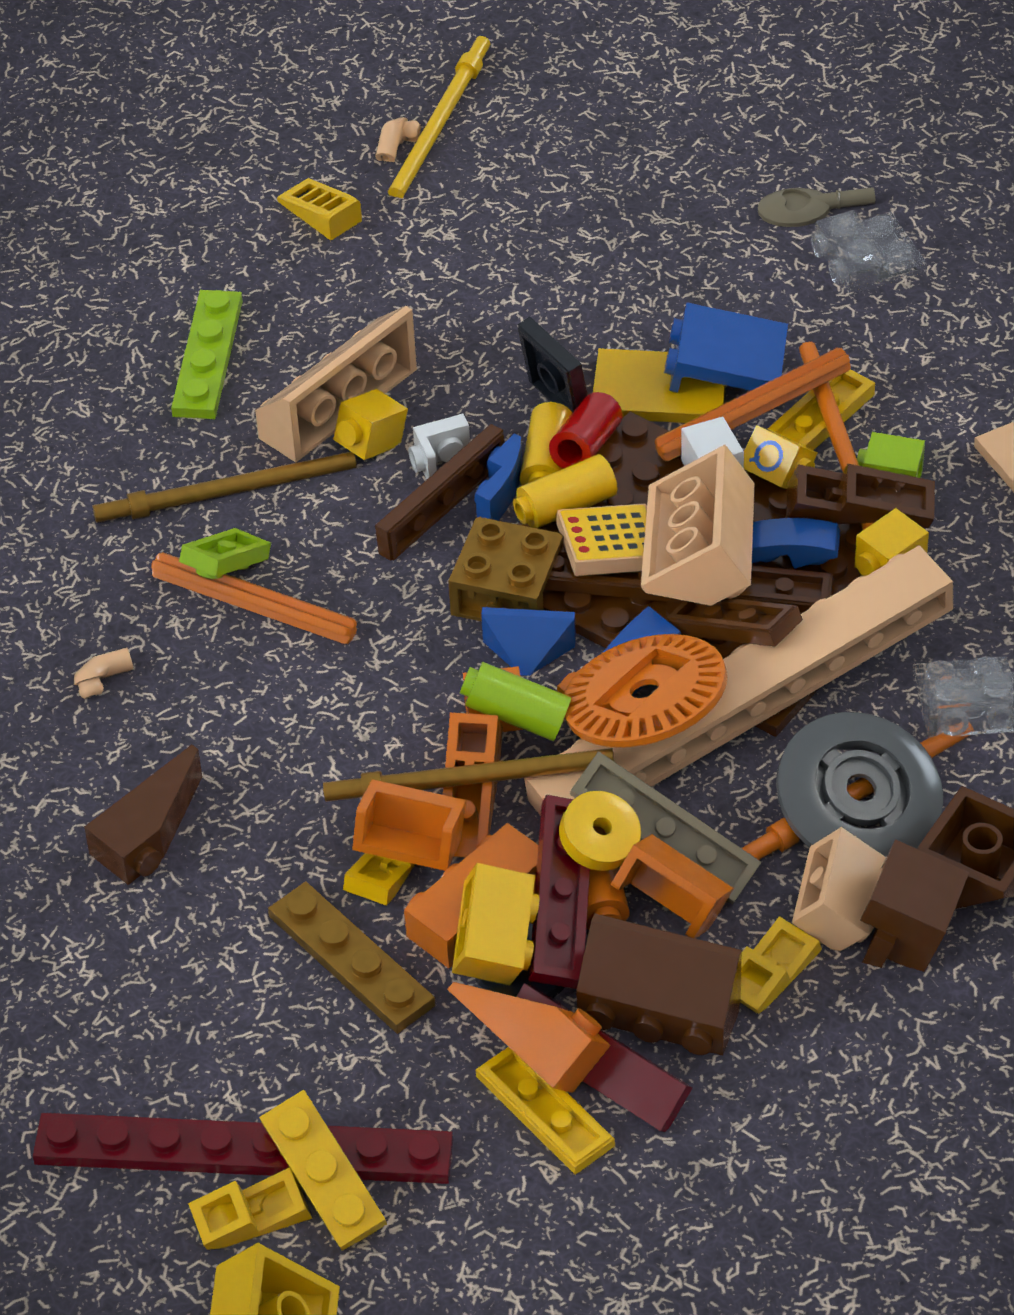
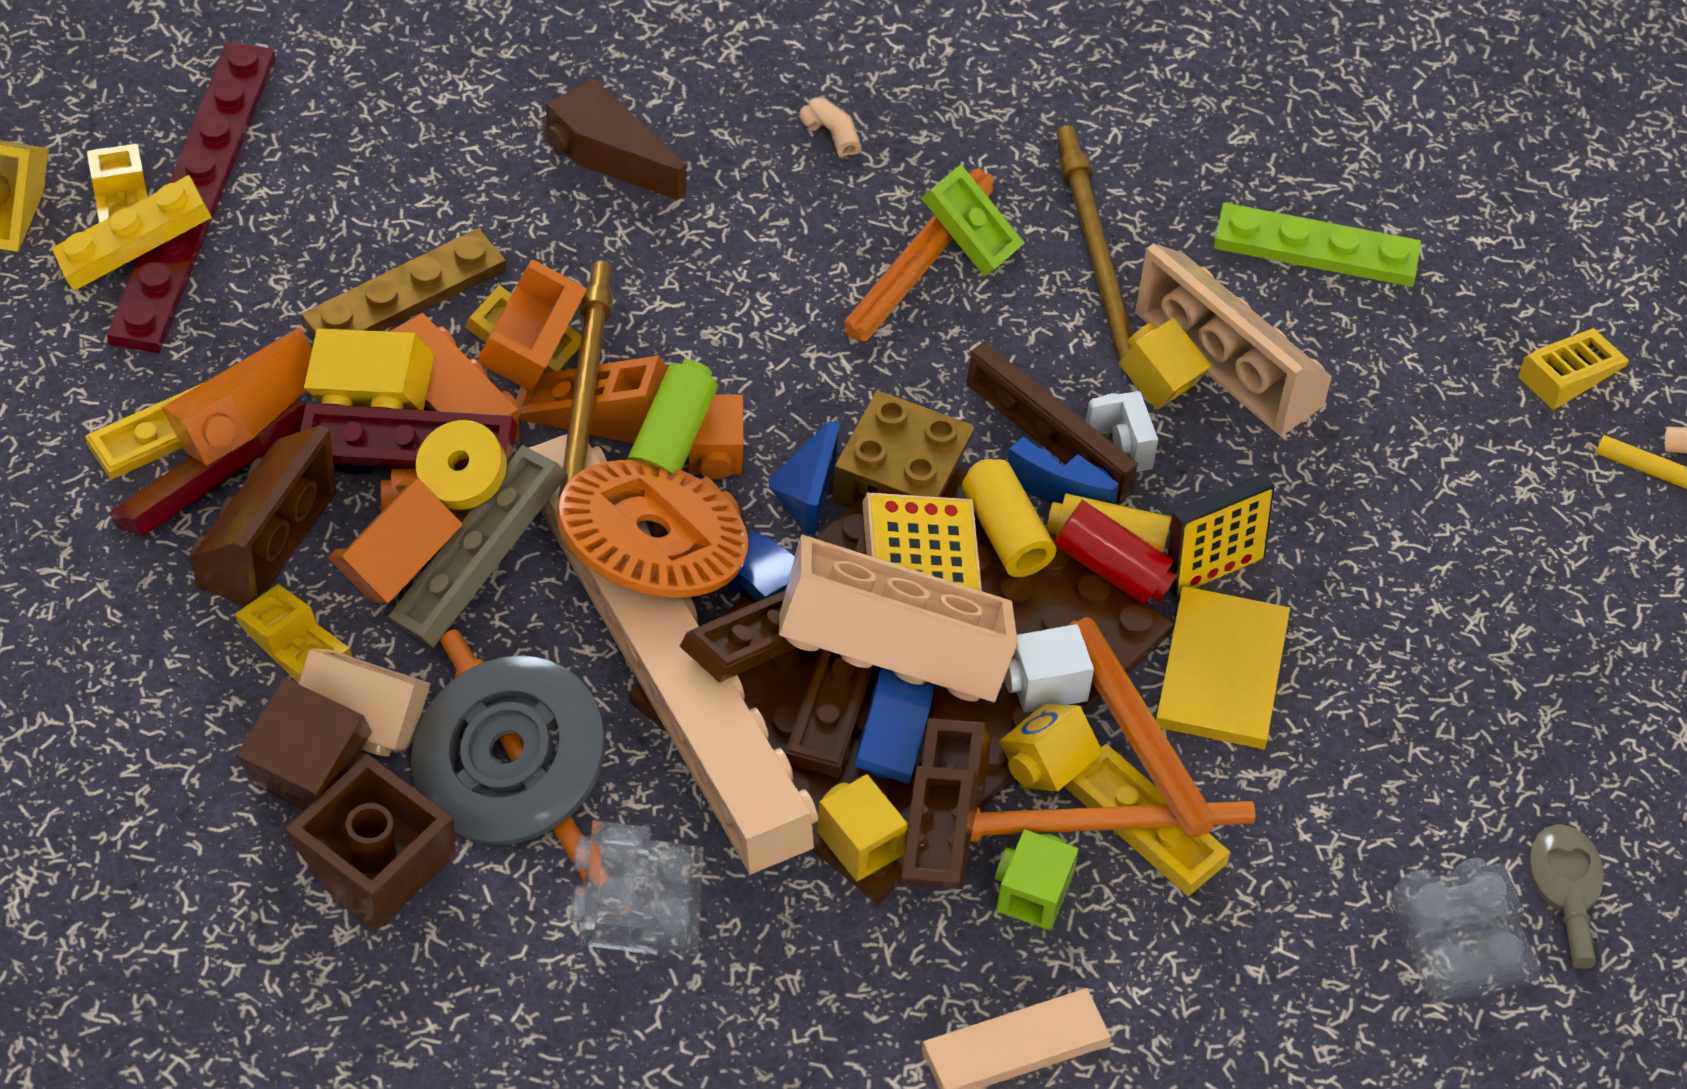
camera: 90 degrees right, 5 degrees up
blue panel [664,302,788,411] -> none

